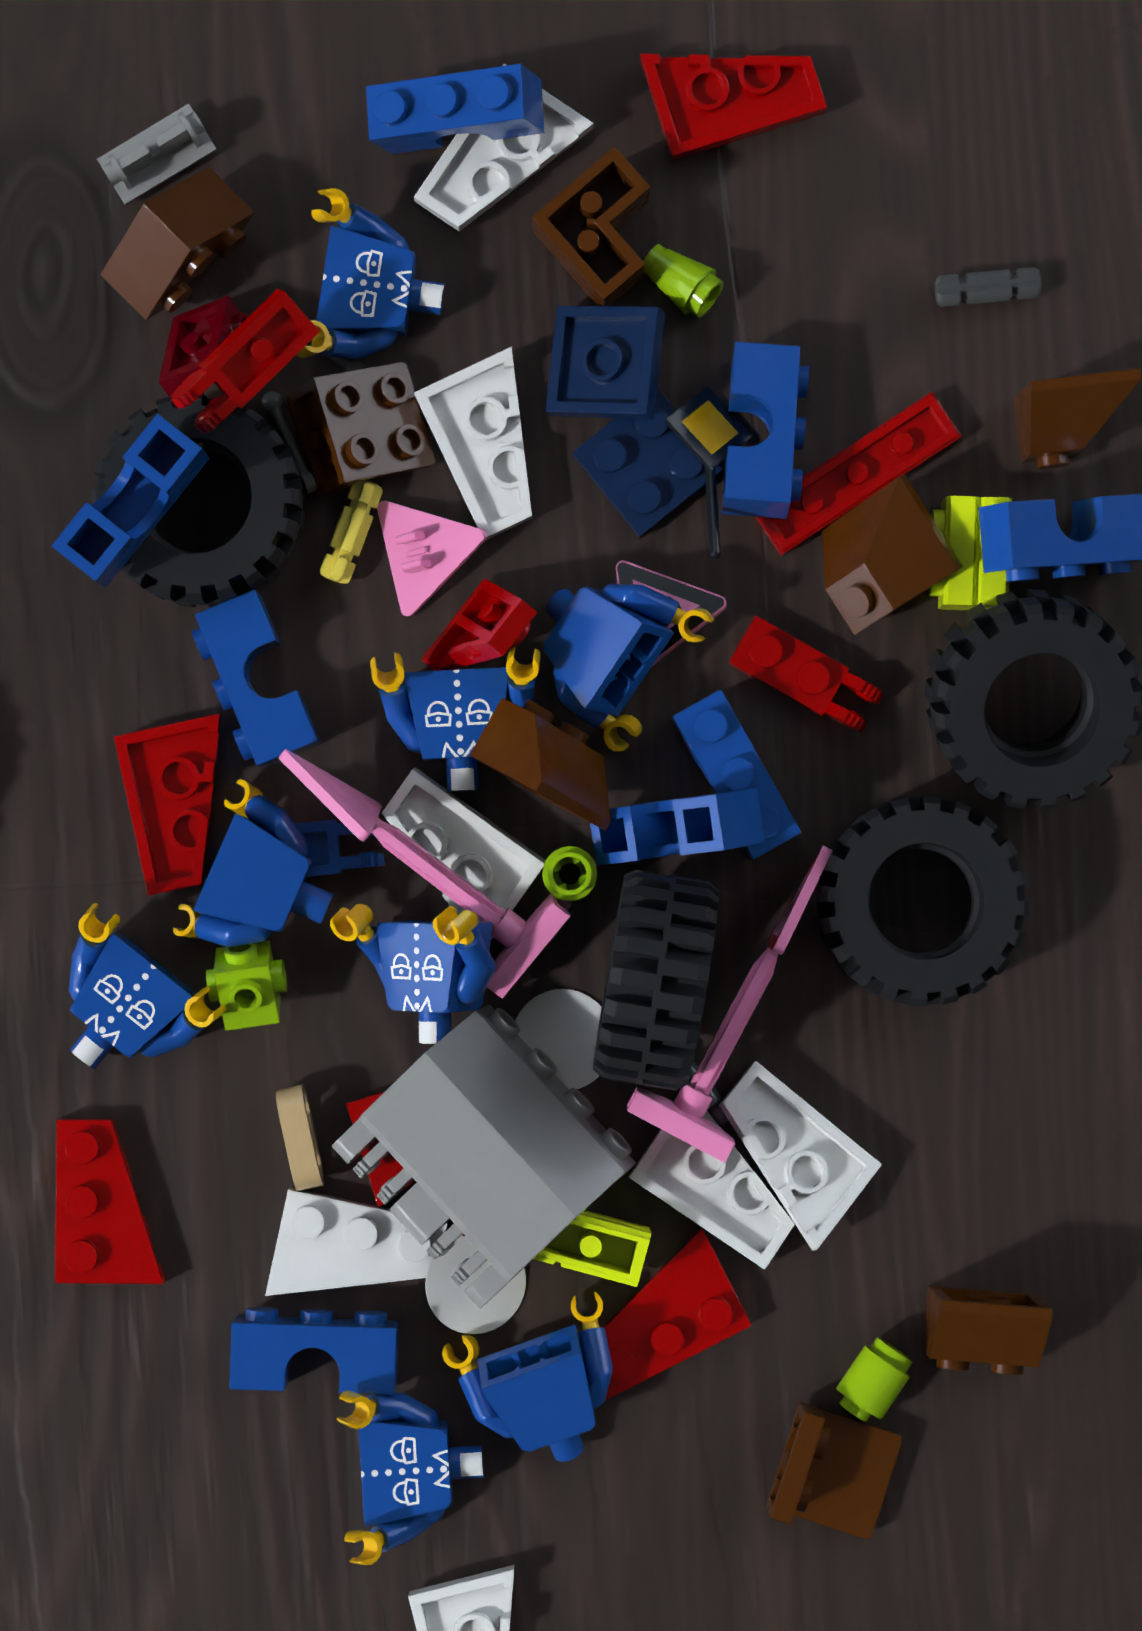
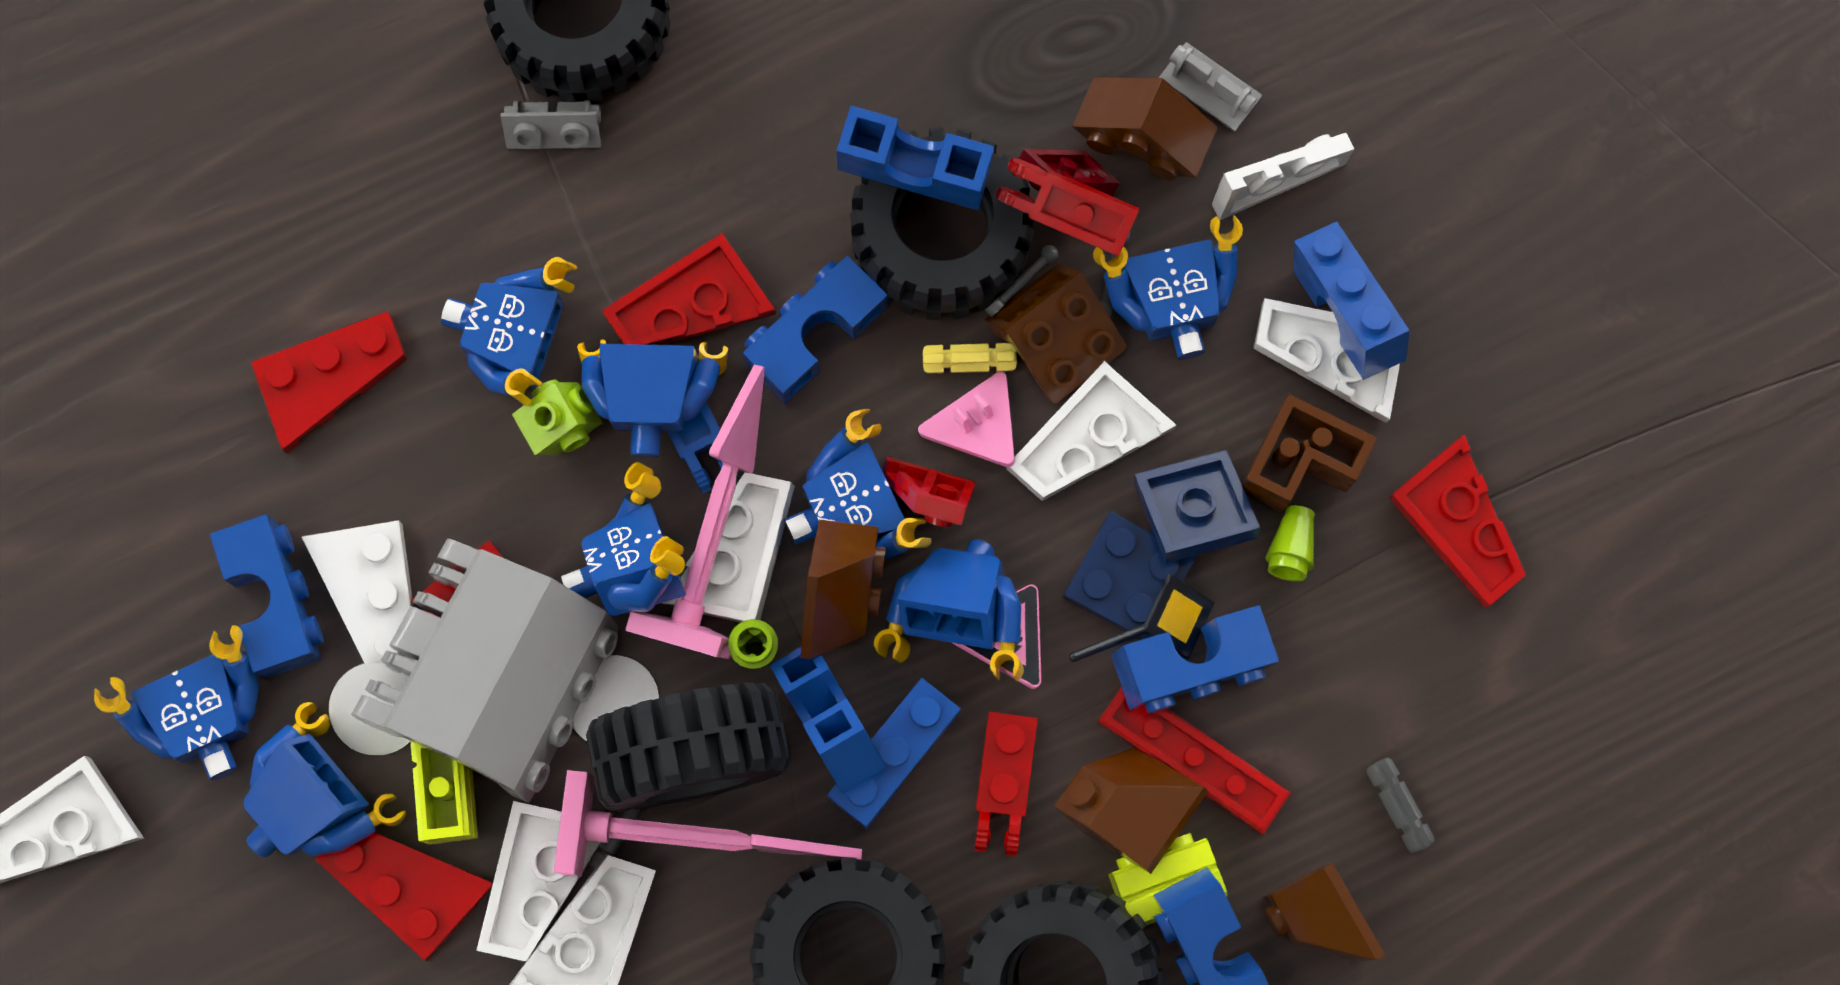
camera: 65 degrees right, 10 degrees down
tan beam [275,1084,325,1191] -> none
none -> white wing [1212,133,1354,220]

